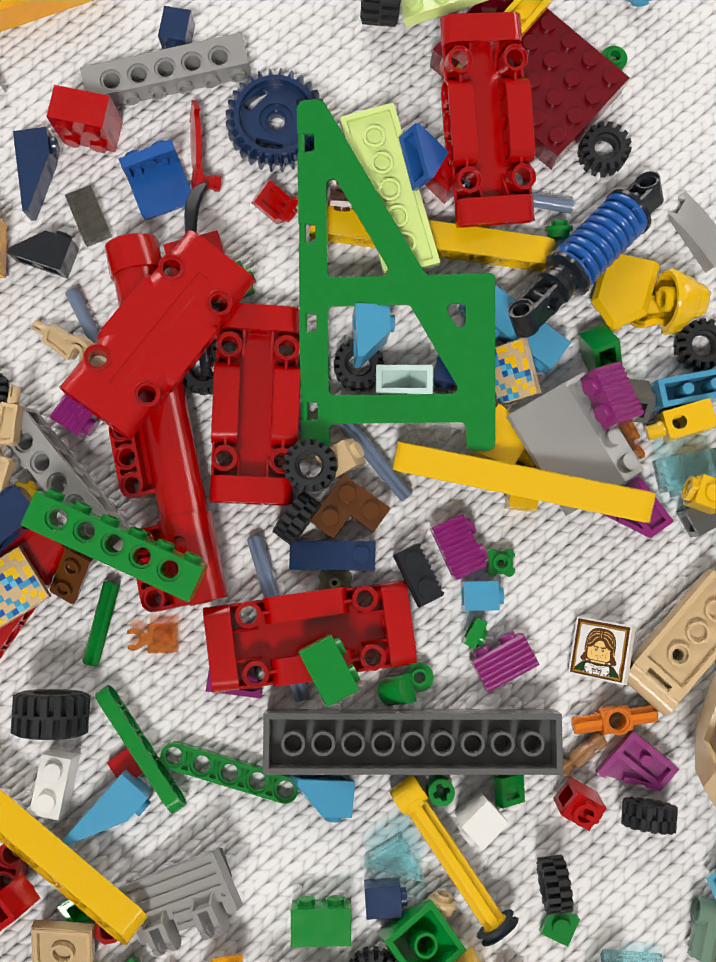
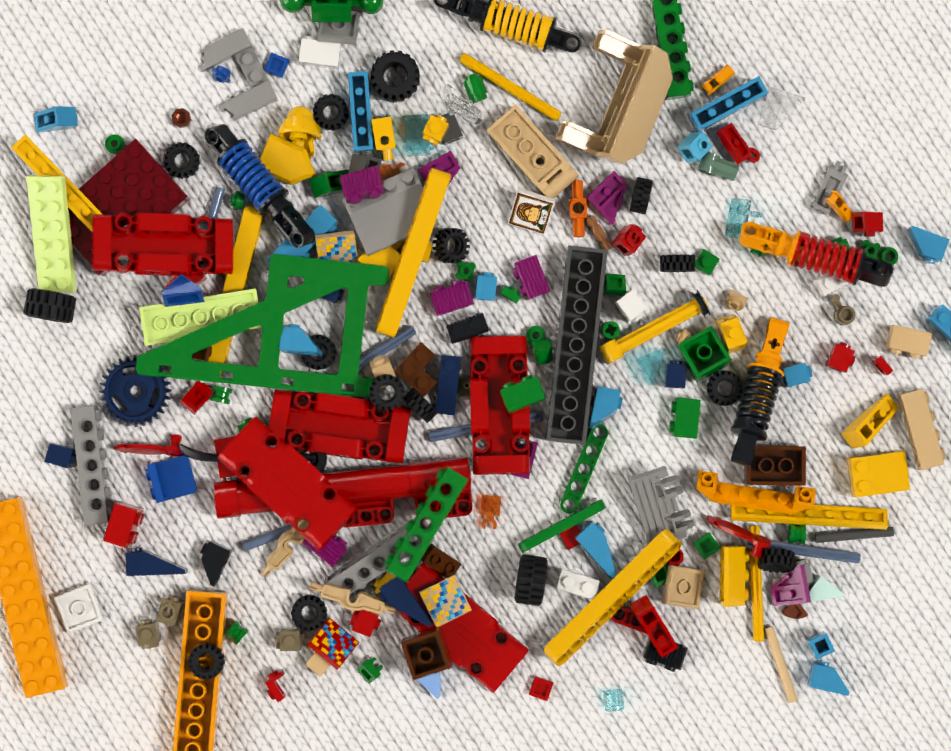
camera: 75 degrees left, 5 degrees up
clear smoke tile [65,185,113,247] -> none
green axle [82,581,120,666] -> none
light aqua slope [376,365,434,394] -> none
none -> copper tile [172,108,191,128]
none -> green wheel [211,385,233,404]
none -> black tyre [432,228,470,263]

